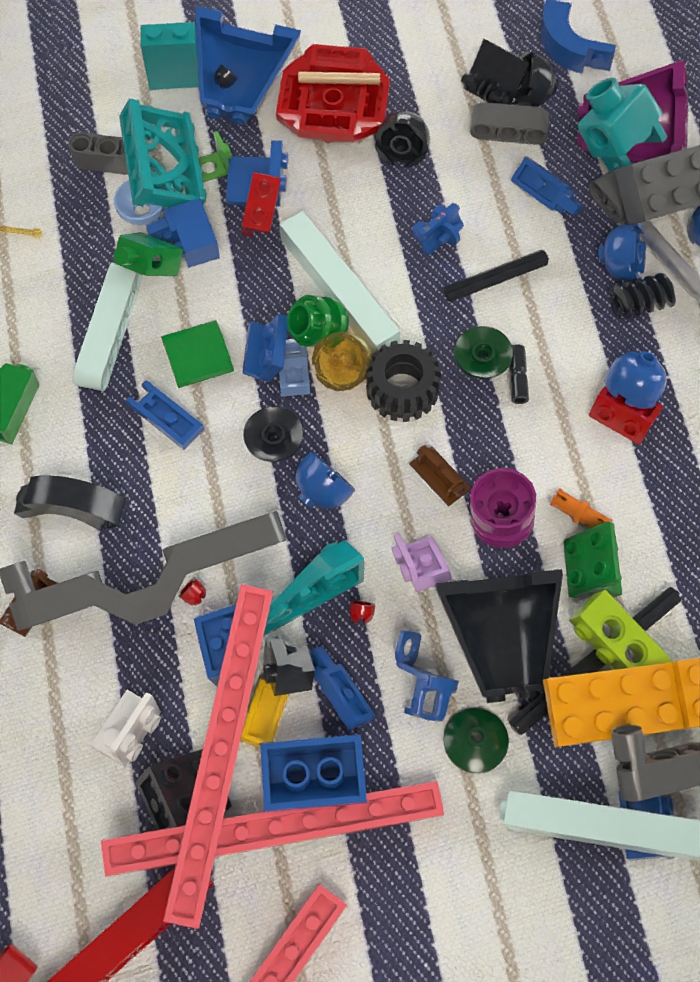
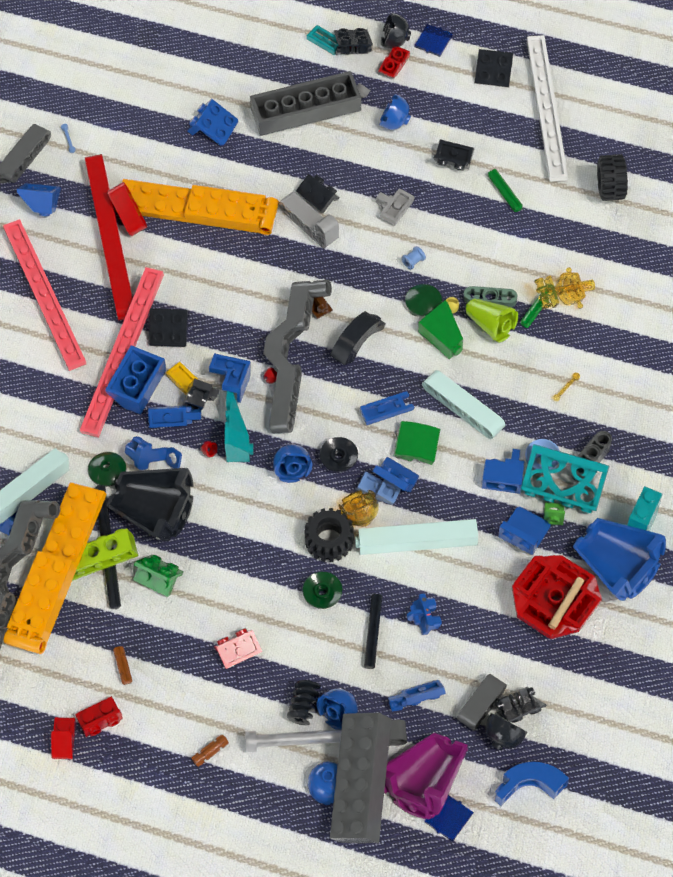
camera: 120 degrees right, 5 degrees down
white bracket [90,690,161,767] -> none
green torso [114,232,183,276] -> none
coral plate [164,584,273,929] -> none
black hinge [214,64,238,89] -> none
red bracket [242,172,281,237] -> none
green piece [287,295,349,348] -> none
black cylinder [375,111,430,168] -> none
lavender bracket [391,533,452,593] -> none
reddish brown hinge [409,445,472,507] -> none
magenta wheel [470,468,536,548] -> none
black piece [509,344,529,404] -> none
orange pin [550,488,613,528] -> none
teal piece [578,77,667,171] -> none
blue cylinder [604,351,667,409] -> none

